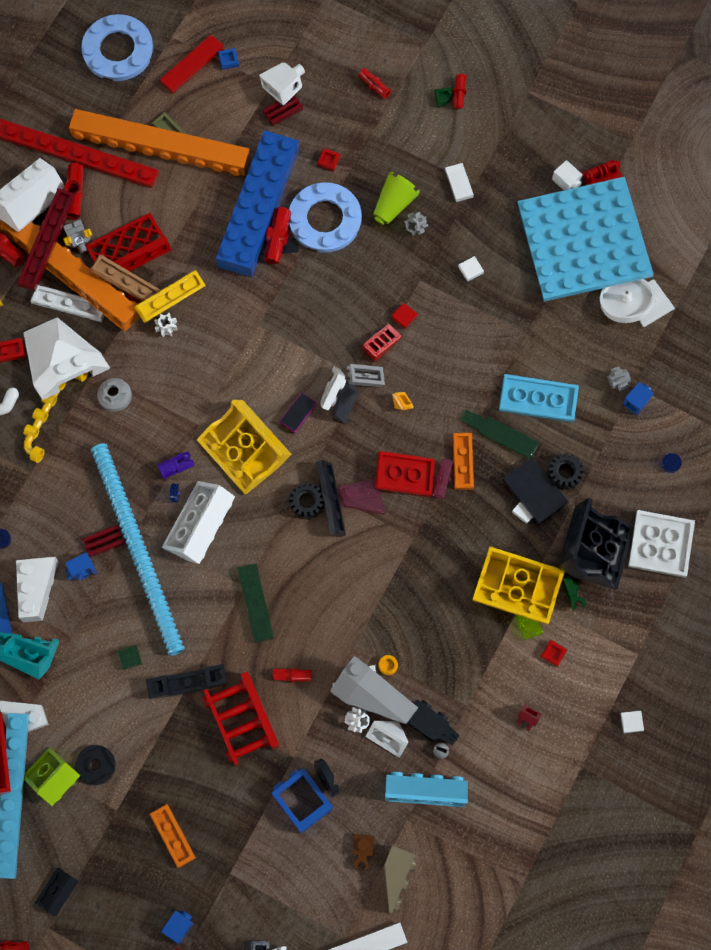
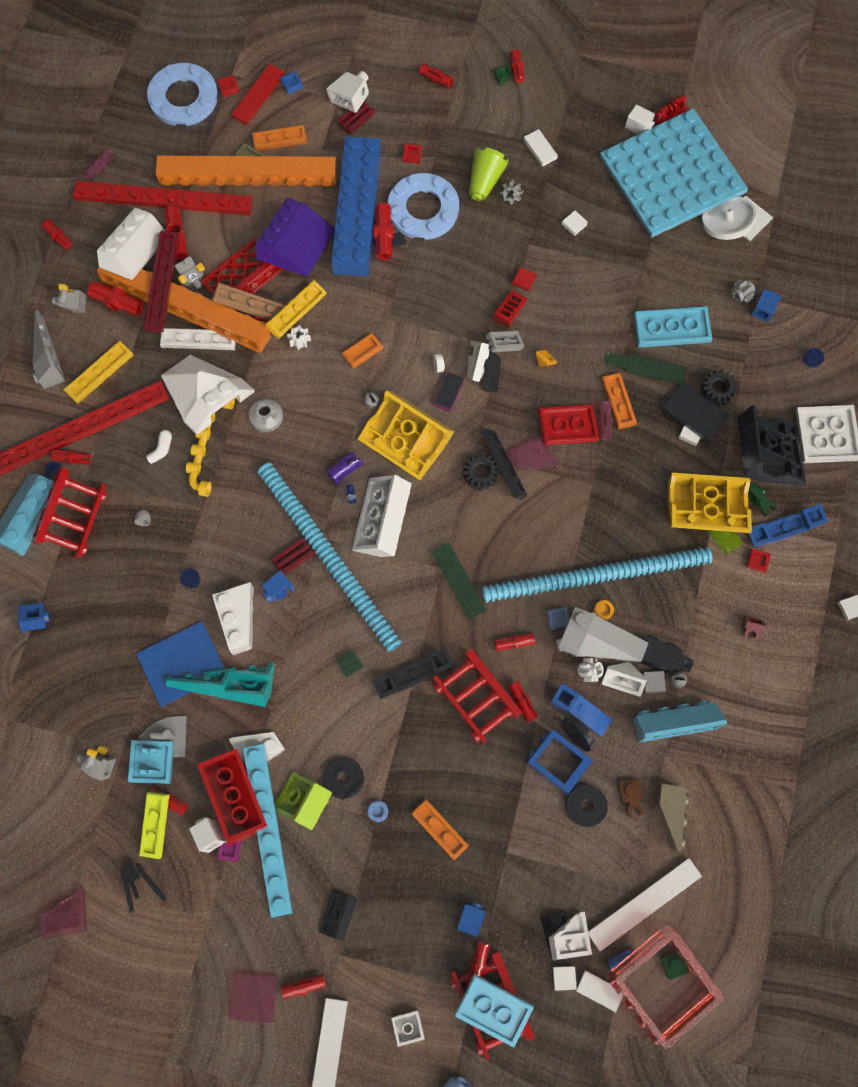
camera: 15 degrees left, 0 degrees up
none -> clear pink pin [83,148,115,181]
none -> red tile [217,75,239,97]
none -> orange tile [252,125,307,151]
none -> dark purple slope [256,198,335,277]
none -> orange tile [342,333,383,369]
none -> light grey hinge [364,392,379,409]
none -> medium blue tile [368,801,389,822]
none -> white tile [433,353,445,373]
none -> medium azure piece [482,547,713,603]
none -> red pin [508,681,538,723]
none -> medium blue tile [547,607,569,631]
none -> blue slope [549,684,612,737]
none -> black tile [566,785,608,827]
none -> light grey tile [643,671,666,693]
none -> blue slope [748,504,828,547]

